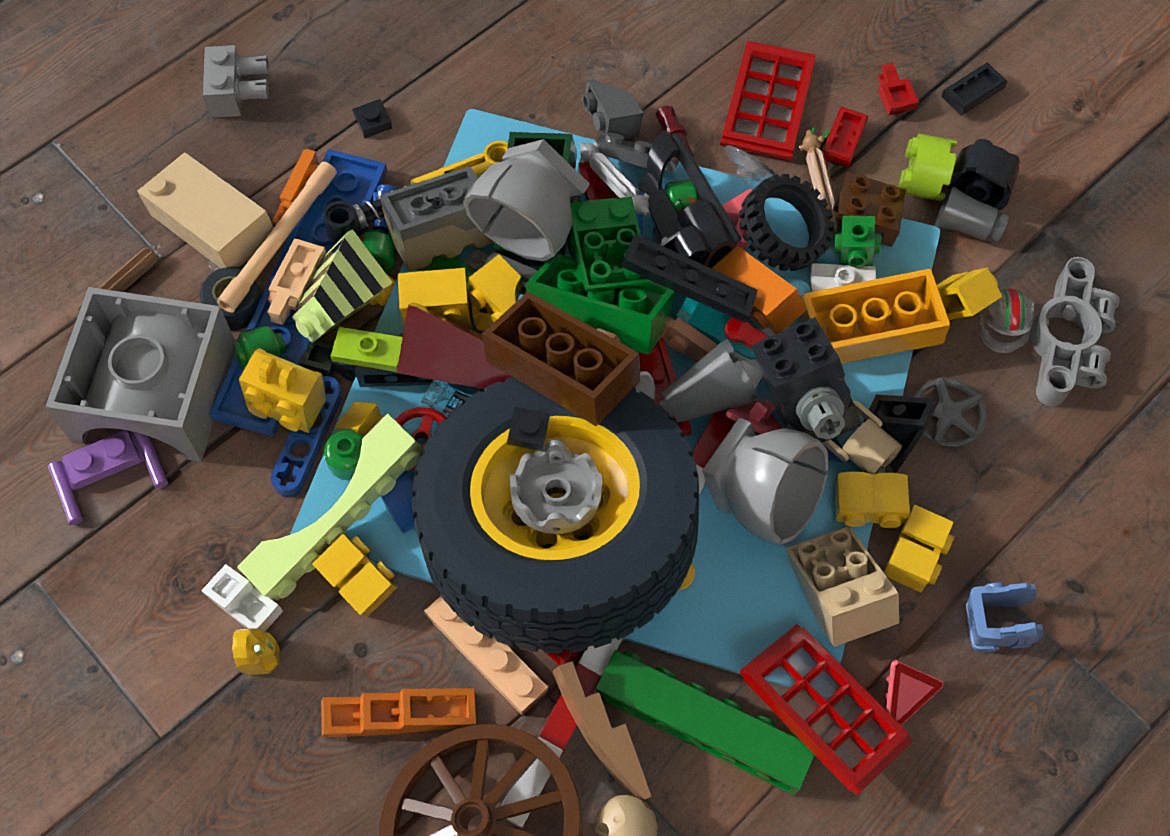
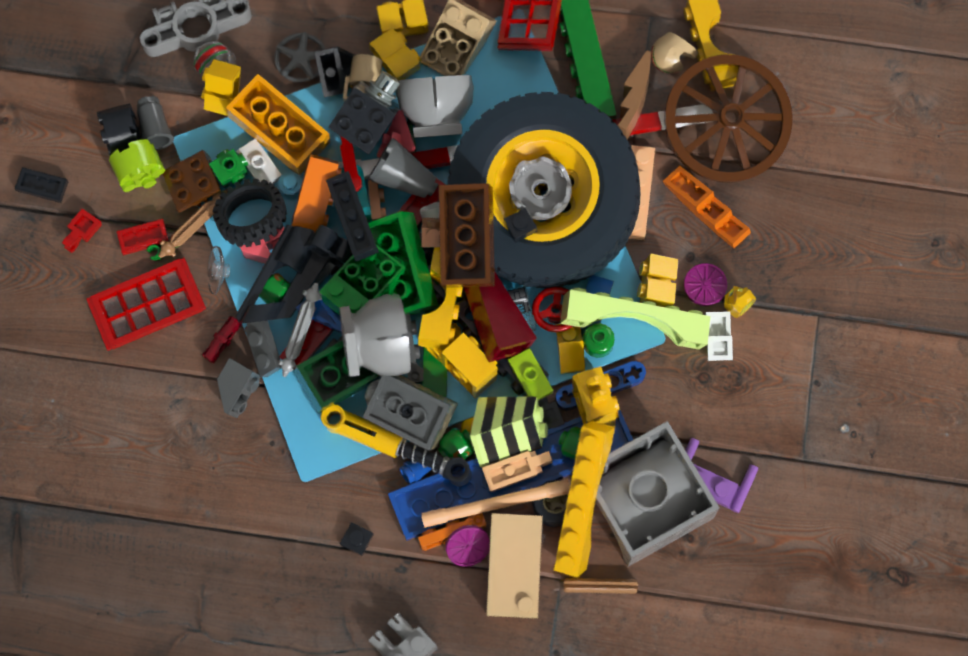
camera: 125 degrees left, 10 degrees up
none -> magenta wheel [445,525,490,567]
none -> yellow arch [554,421,615,577]
none -> magenta wheel [684,263,728,306]

